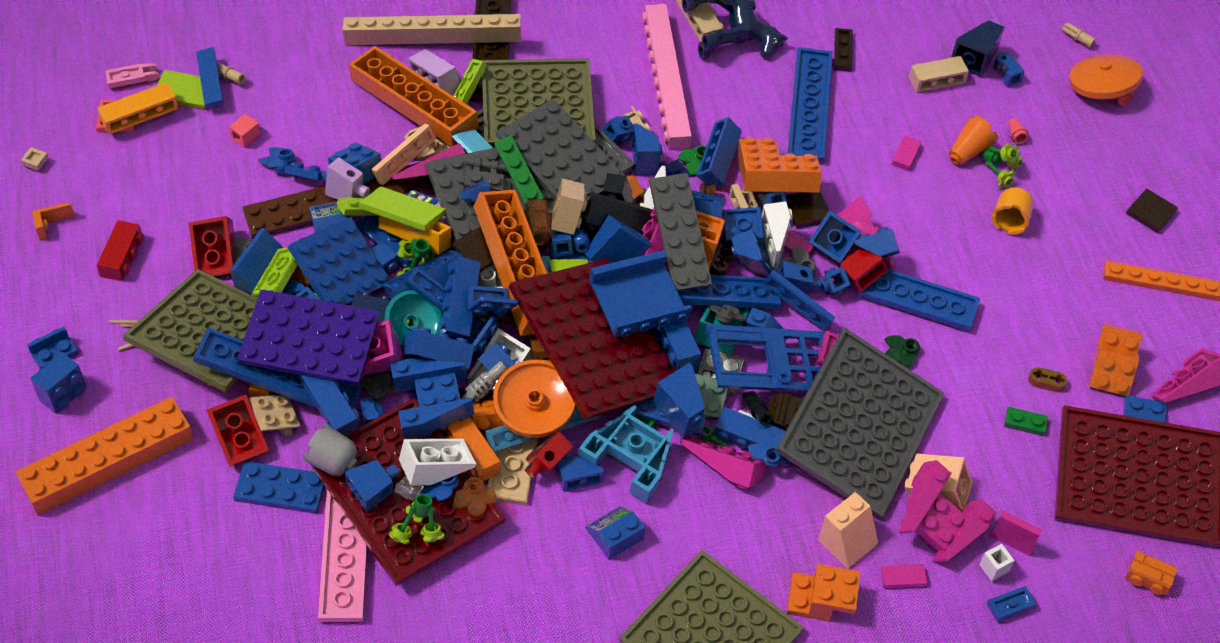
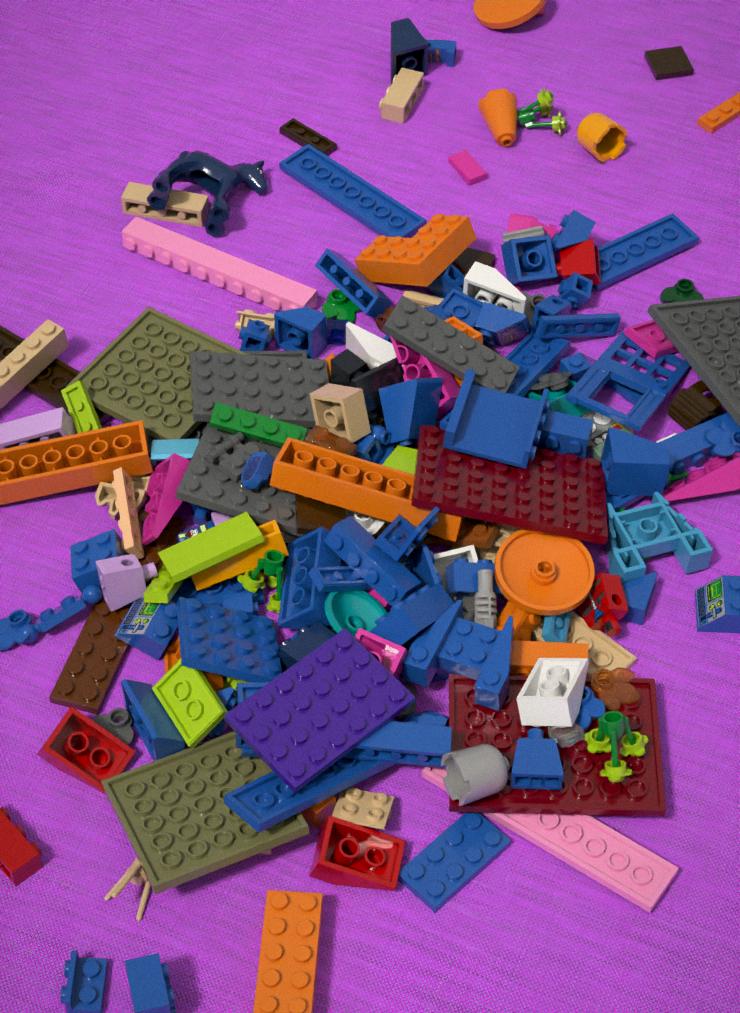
camera: 50 degrees left, 5 degrees down
black hinge [742,391,772,425] -> none
coral cone [1008,118,1029,144] -> none
none -> light grey axle [502,226,545,243]

